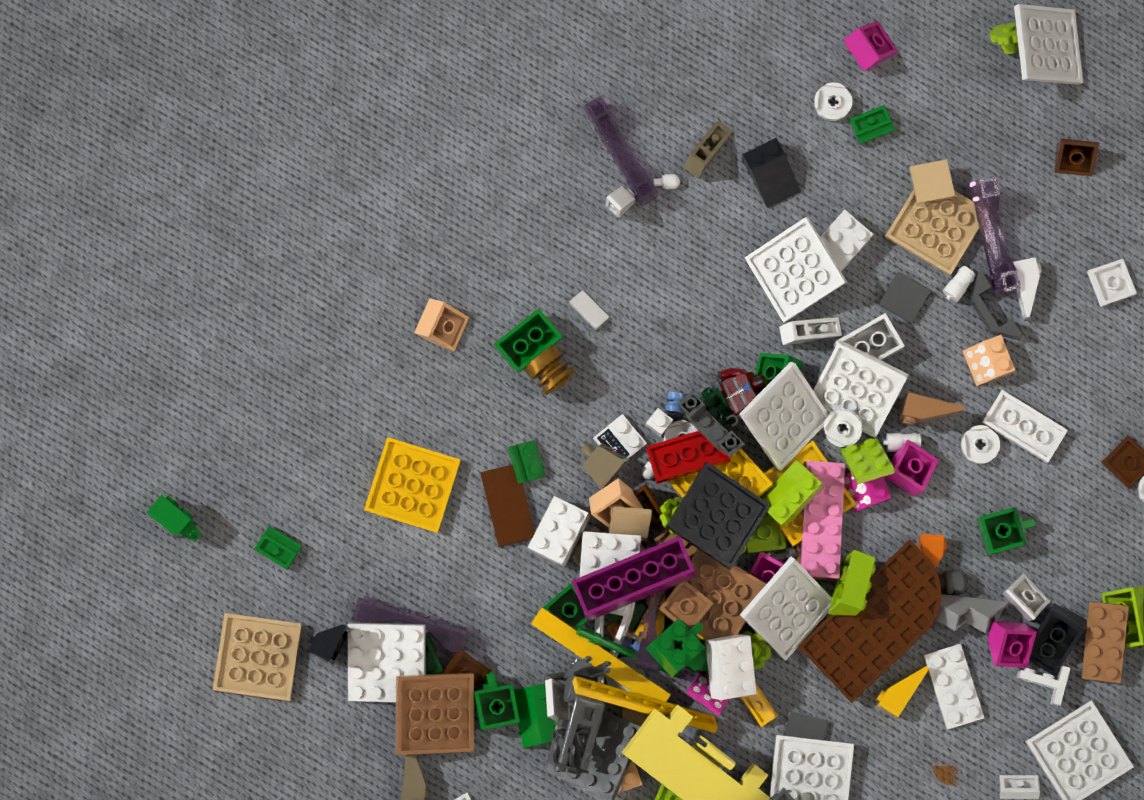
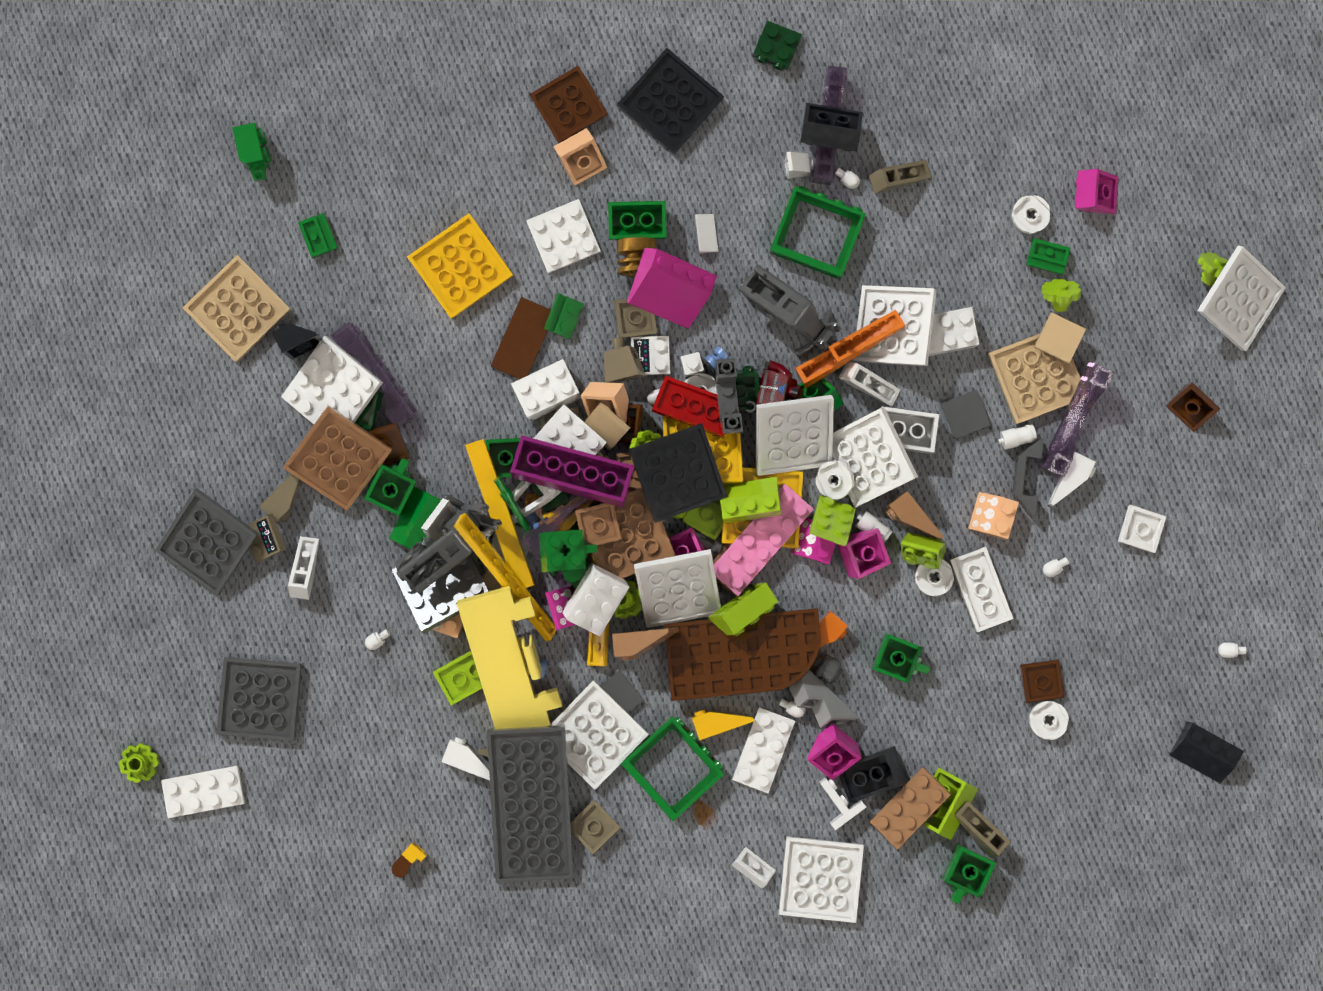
camera: 40 degrees right, 5 degrees up
black slope [741,137,801,208] -> none
white slope [1002,573,1050,621] -> none
none -> white plate [526,199,601,274]
none -> reddish brown plate [529,66,608,144]
none -> medium nougat slope [612,627,679,660]
none -> dark tan plate [614,299,657,338]
none -> black plate [617,48,724,155]
none -> green piece [621,716,724,821]
none -> dark pink slope [627,248,717,329]
none -> dark grey piece [739,265,842,357]
none -> dark green plate [753,21,802,71]
none -> green piece [769,186,866,280]
none -> white cylinder [779,698,806,718]
none -> orange slope [795,310,905,388]
none -> black slope [800,103,863,152]
none -> lime slope [901,532,946,570]
none -> lime plant [1042,279,1081,312]
none -> white cylinder [1043,557,1069,577]

